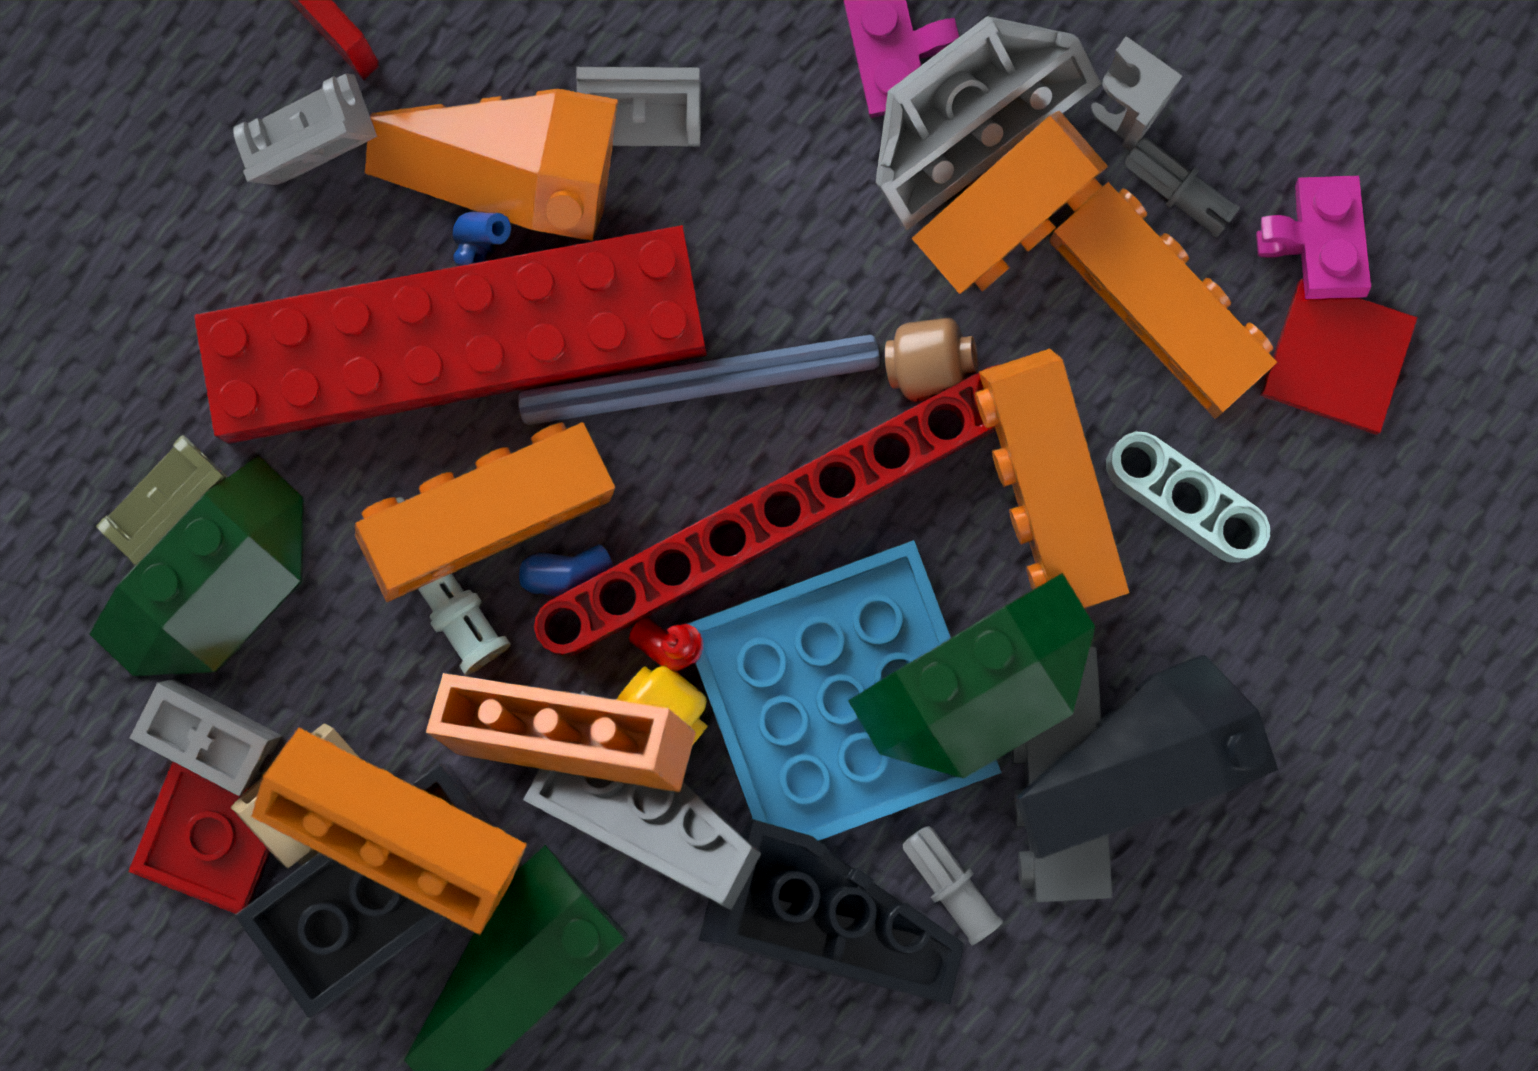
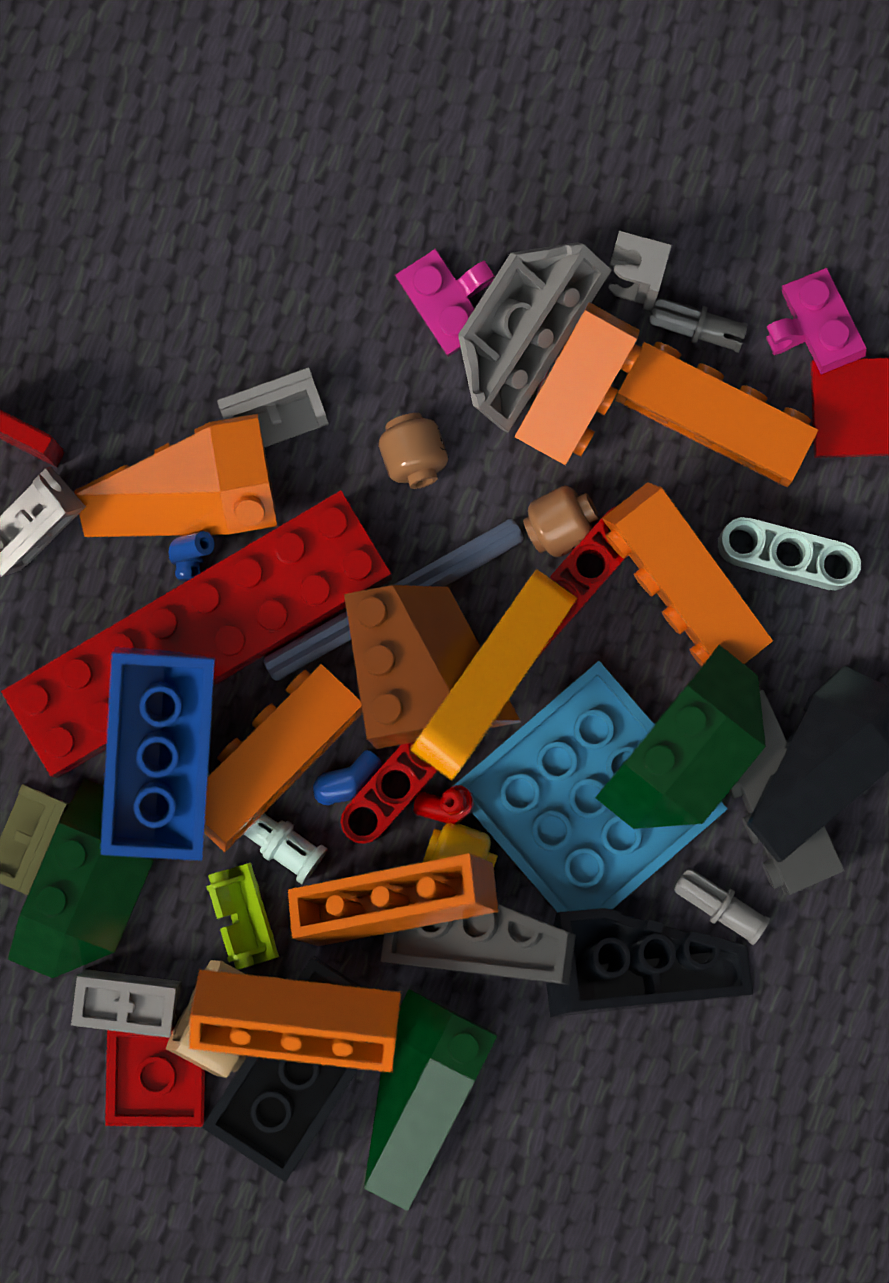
camera: 25 degrees left, 0 degrees up
none -> blue slope [100,647,215,860]
none -> lime hinge [206,862,279,970]
none -> dark orange wedge [344,585,521,749]
none -> medium nougat head [378,413,448,489]
none -> light orange beam [410,569,577,780]

